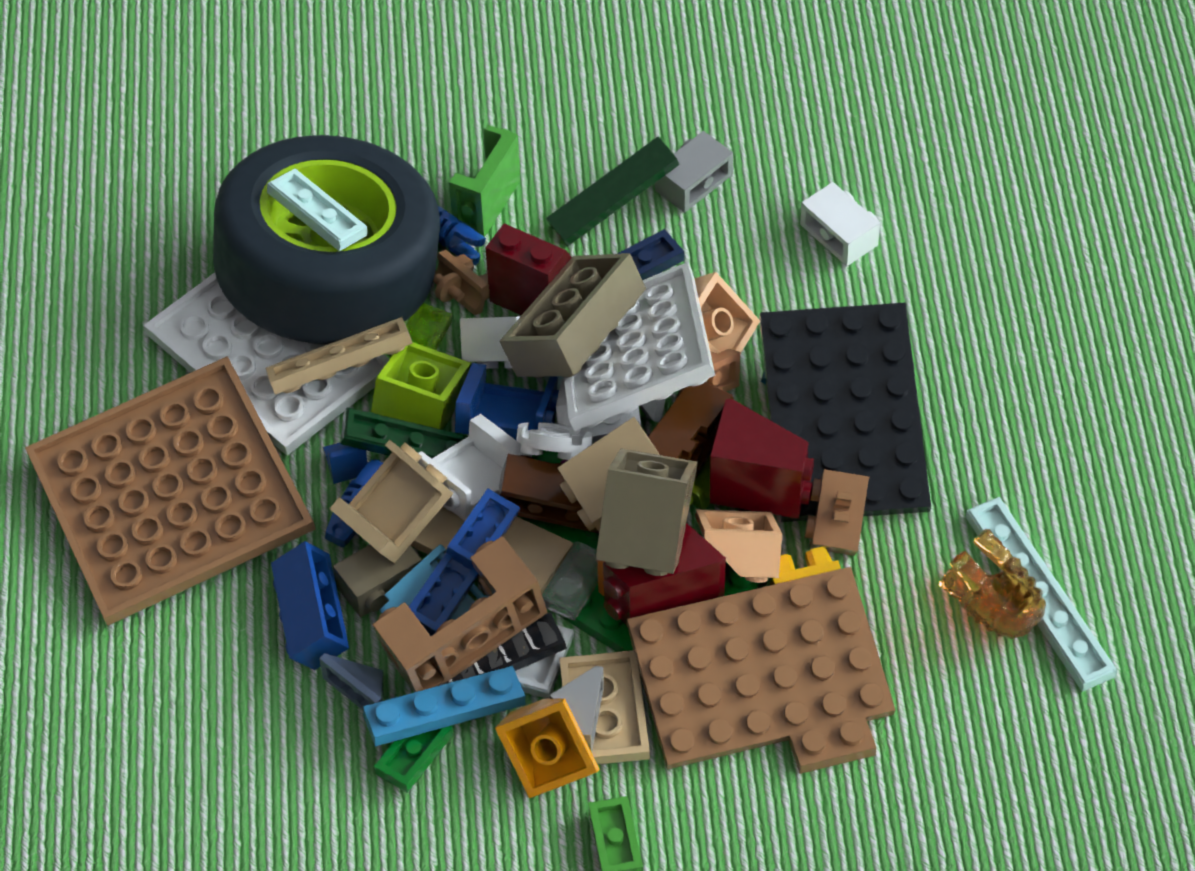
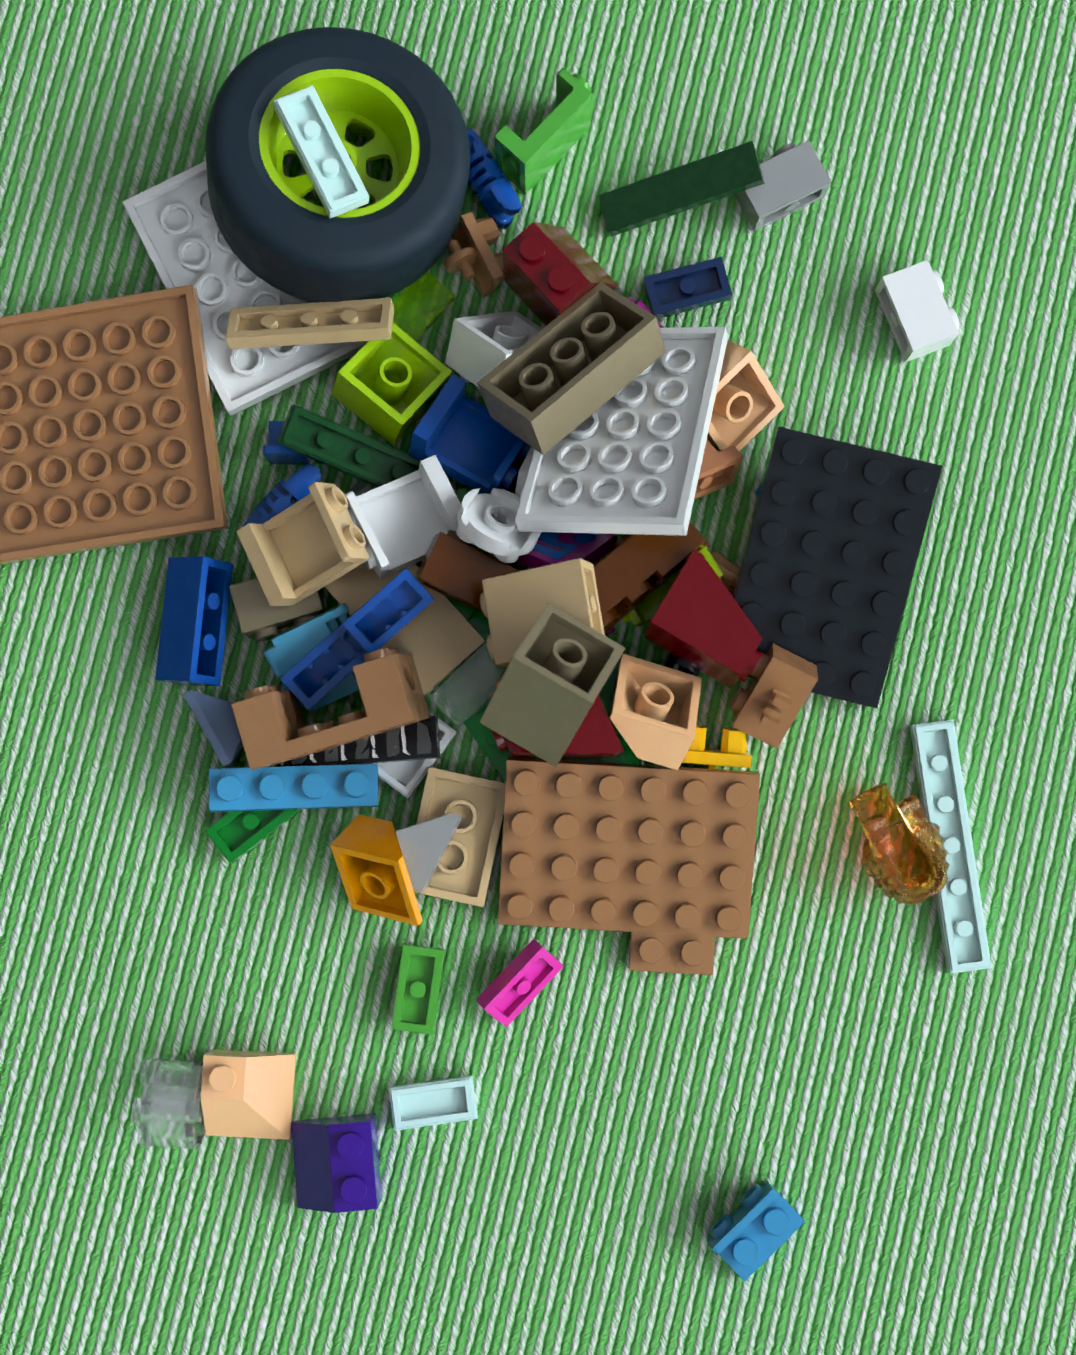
camera: 20 degrees right, 30 degrees up
none -> dark pink plate [476,939,564,1027]

